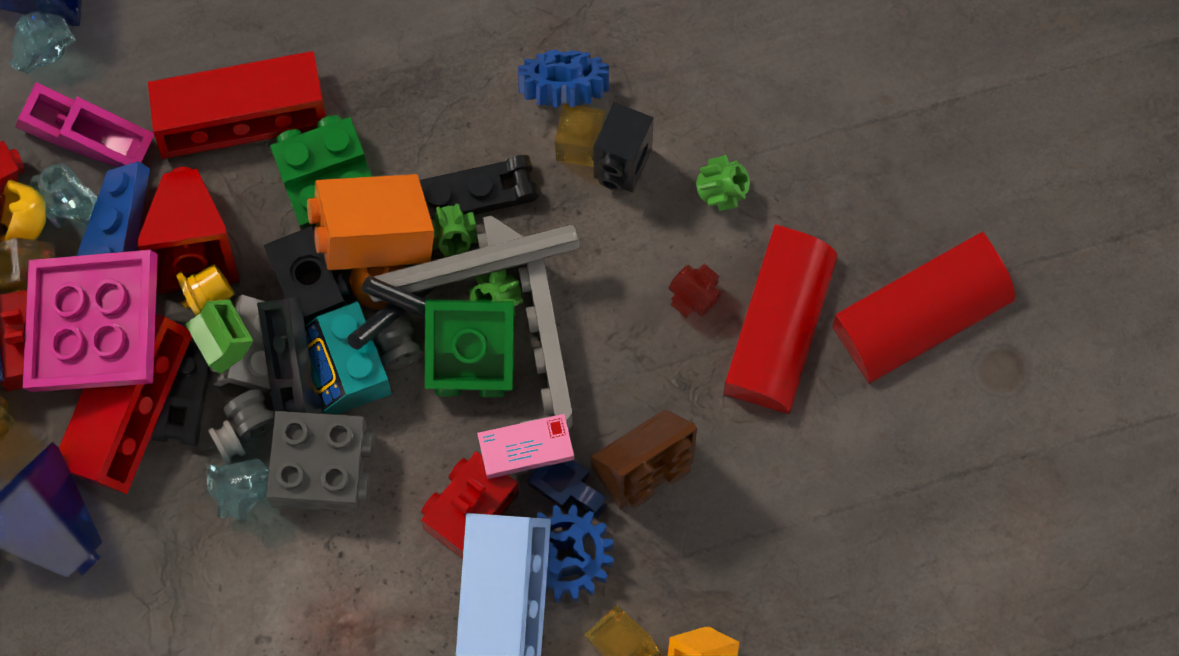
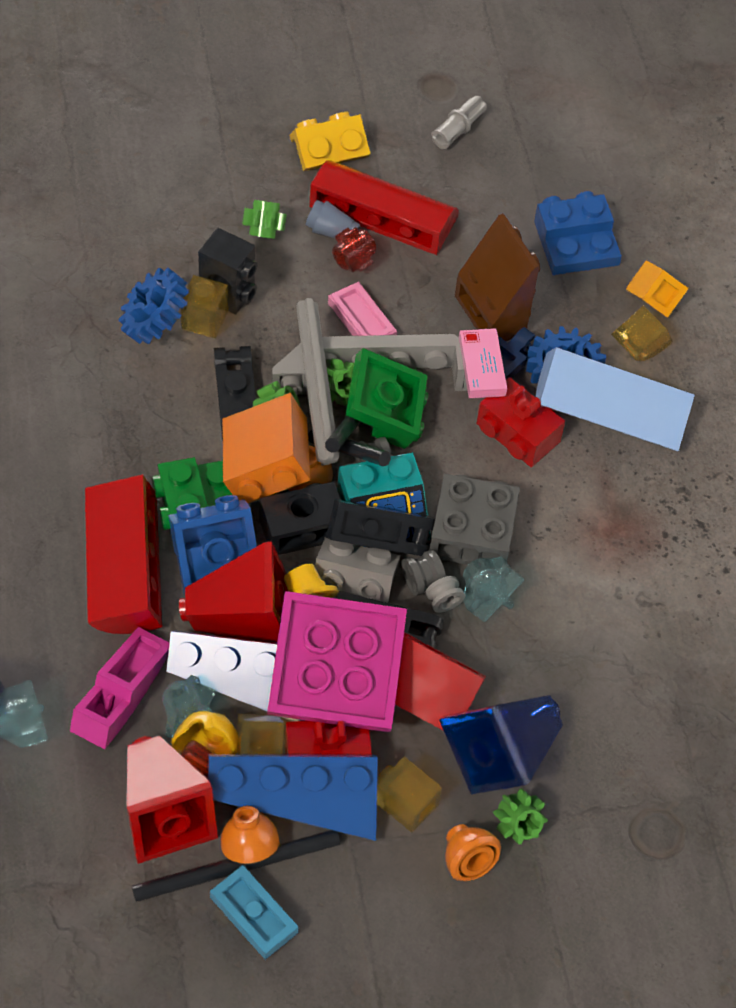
camera: 90 degrees left, 15 degrees down
bright green piece [185,299,253,374] -> none
red brick [832,231,1015,384] -> none
none -> blue plate [168,495,257,595]
none -> yellow bracket [289,112,370,171]
none -> sand blue cone [305,200,360,243]
none -> bright pink tile [328,281,397,336]
none -> light grey axle [431,95,487,149]
none -> blue plate [534,191,622,275]

